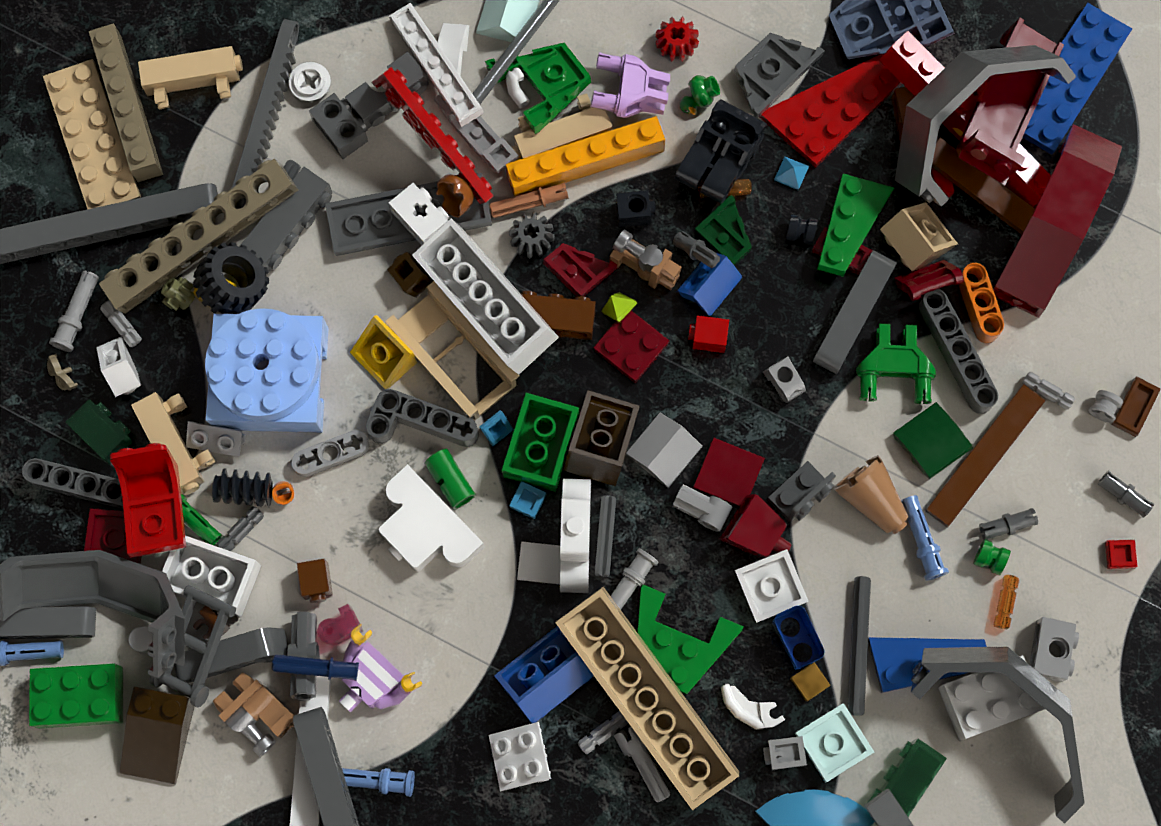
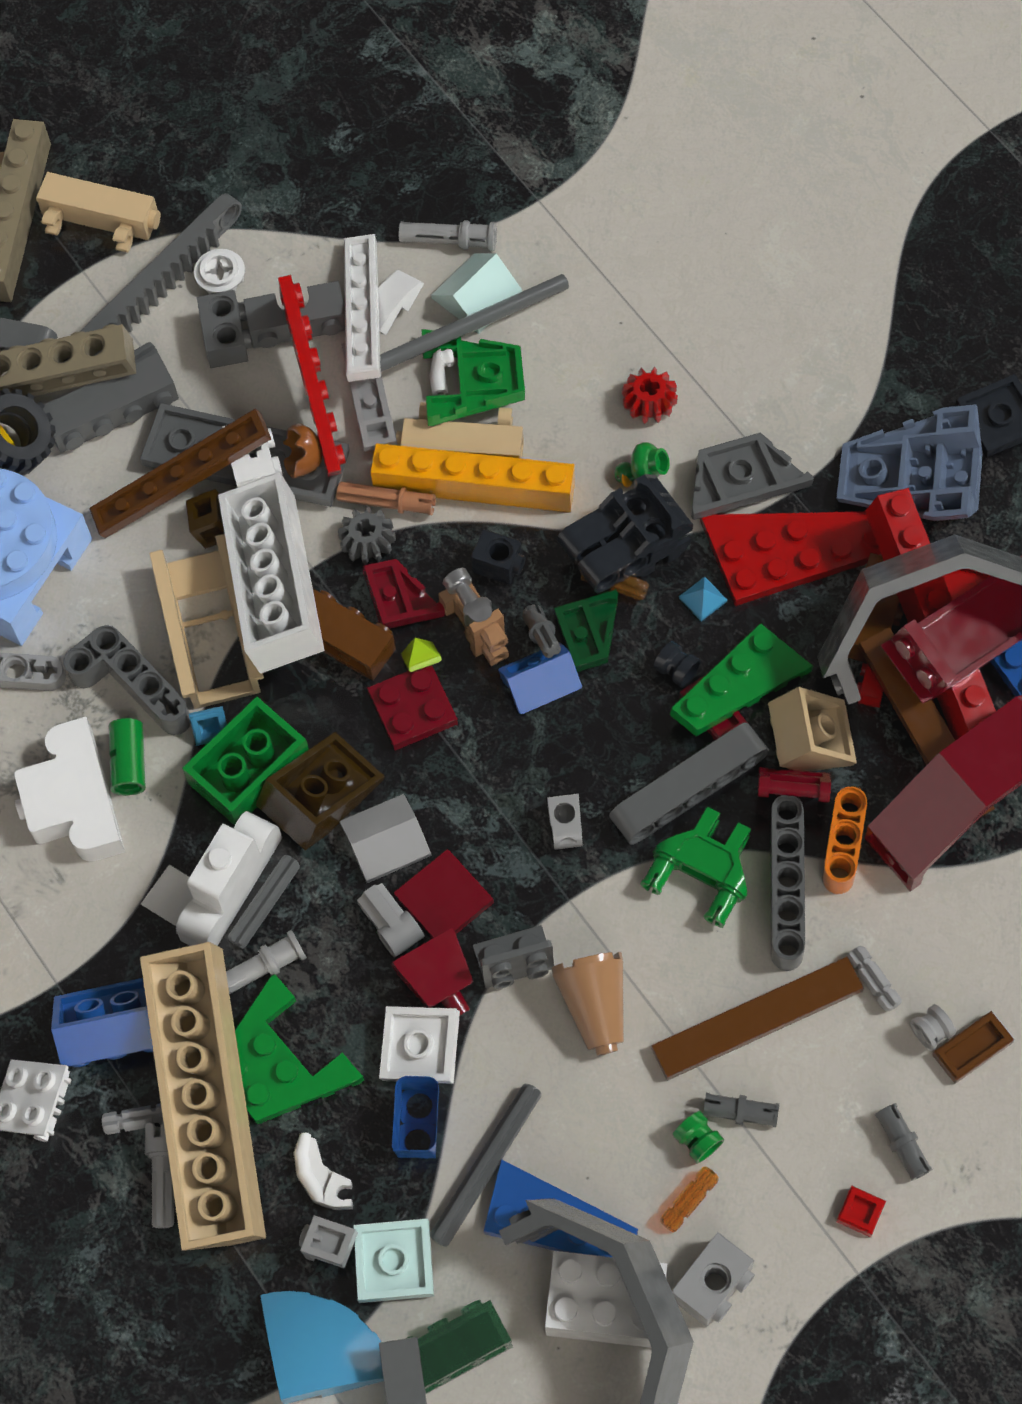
camera: 30 degrees right, 10 degrees down
yellow slope [350,315,417,389] -> none
dark azure plate [509,481,547,519] -> none
lavender connector [591,52,670,118] -> none
red brick [688,316,729,353] -> none
pearl gold tile [790,662,830,702] -> none
dark green slope [893,402,973,479] -> none
medium blue pin [901,495,949,581] -> none
none -> reddish brown tile [89,408,271,538]

